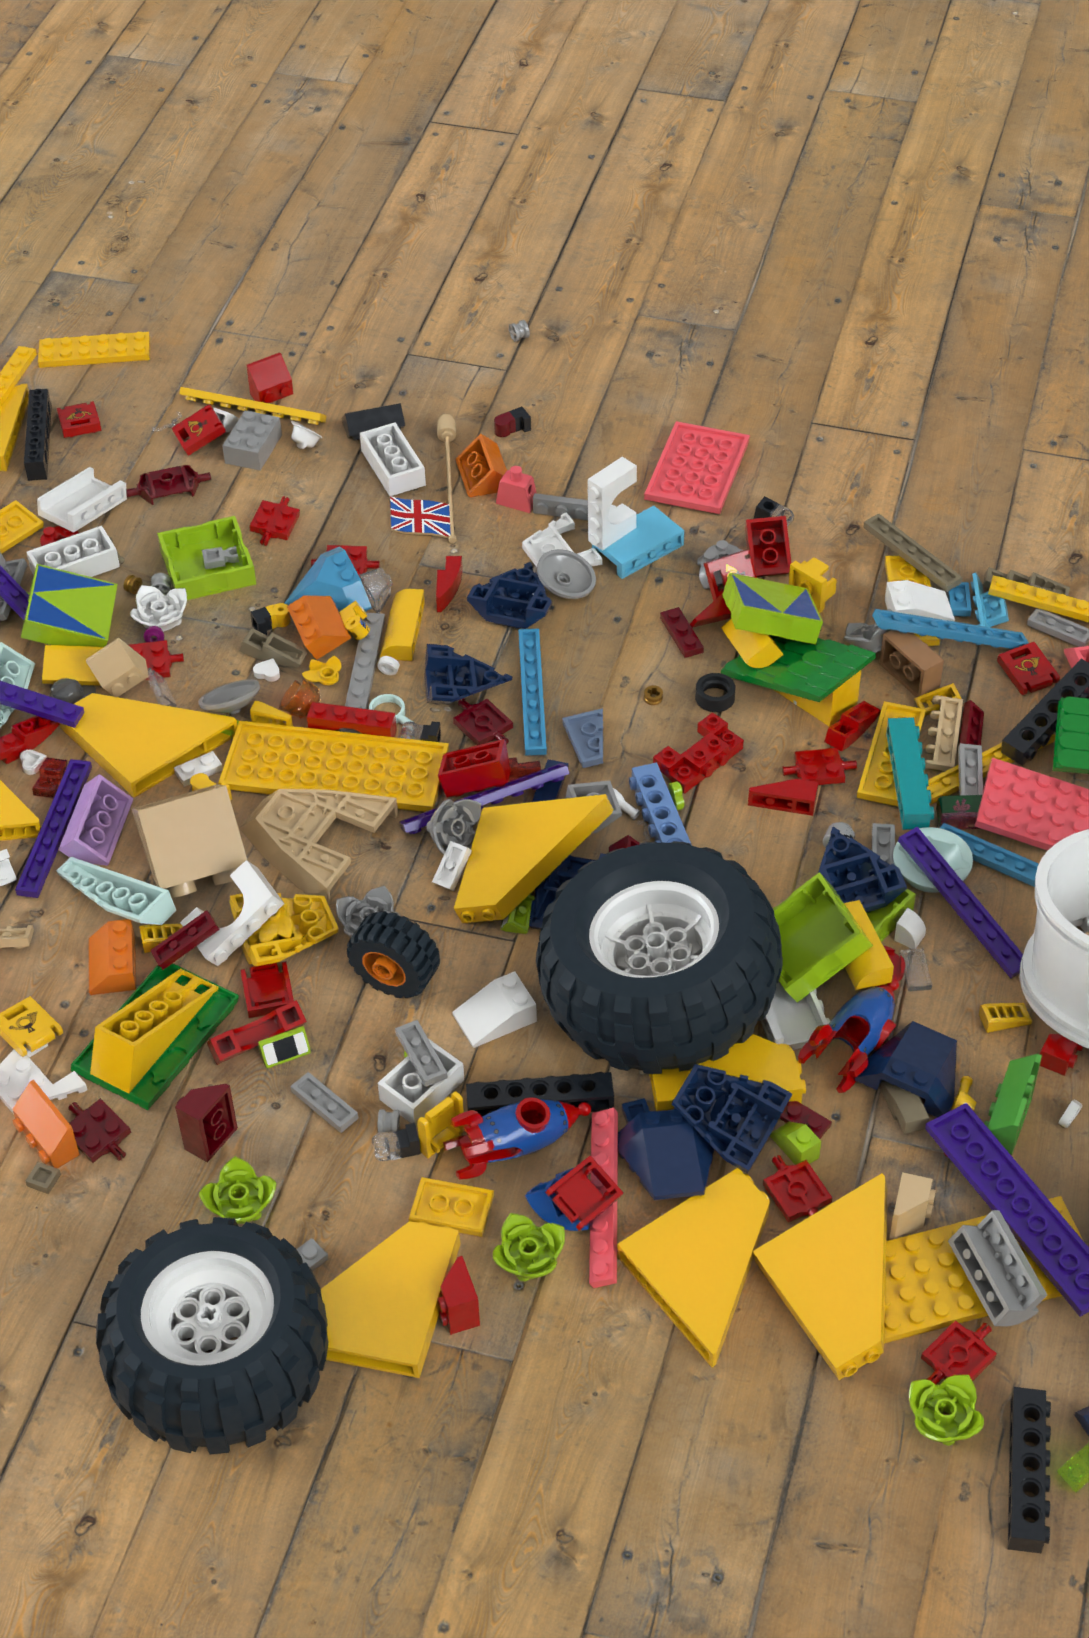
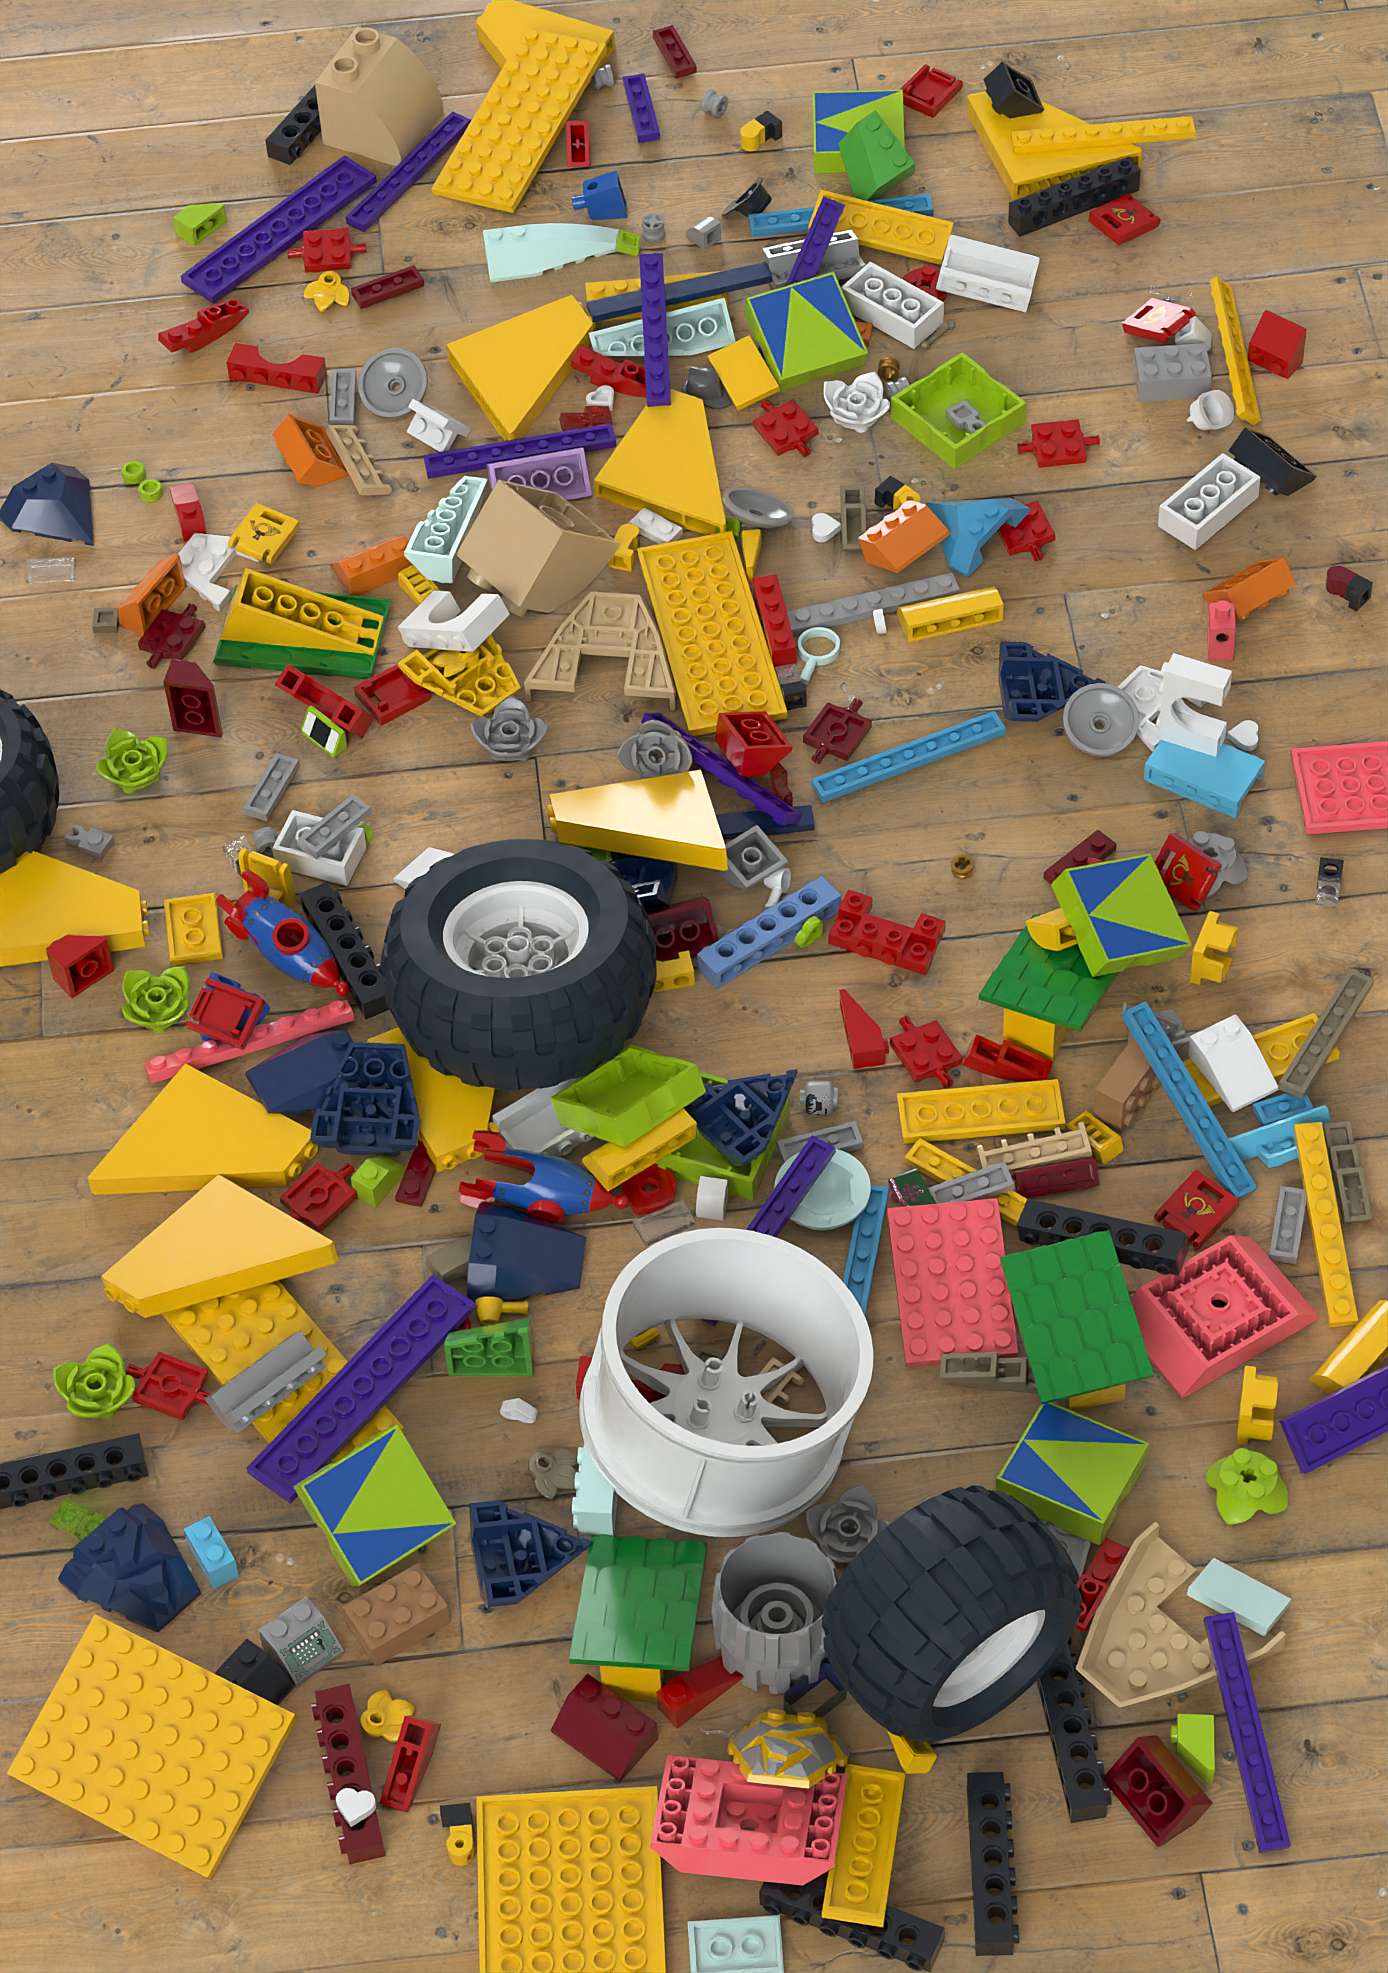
camera: 70 degrees right, 5 degrees up
yellow plate [38,332,150,368] -> none
tan slope [86,638,149,697] -> none
dark red plate [126,465,211,505] -> none
magenta plate [143,626,165,642] -> none
clear slope [148,668,177,707] -> none
dark red plate [150,910,220,970] -> none
clear orange helmet [279,679,321,719] -> none
yellow plate [302,656,342,685] -> none
yellow leg [339,600,370,640] -> none
black wheel [347,911,440,998] -> none
clear slope [360,568,393,614] -> none
flag [390,414,457,543] -> none
dark blue wedge [424,644,513,705] -> none
white plate [432,841,472,891] -> none
red slope [436,556,463,612] -> none
light grey plate [533,493,588,520] -> none
sand blue wing [562,708,603,768] -> none
dark blue plate [622,1098,650,1124] -> none
black tyre [695,673,736,712] -> none
red slope [745,516,792,577] -> none
teal brick [886,717,934,830] -> none
tan slope [889,1172,936,1240] -> none

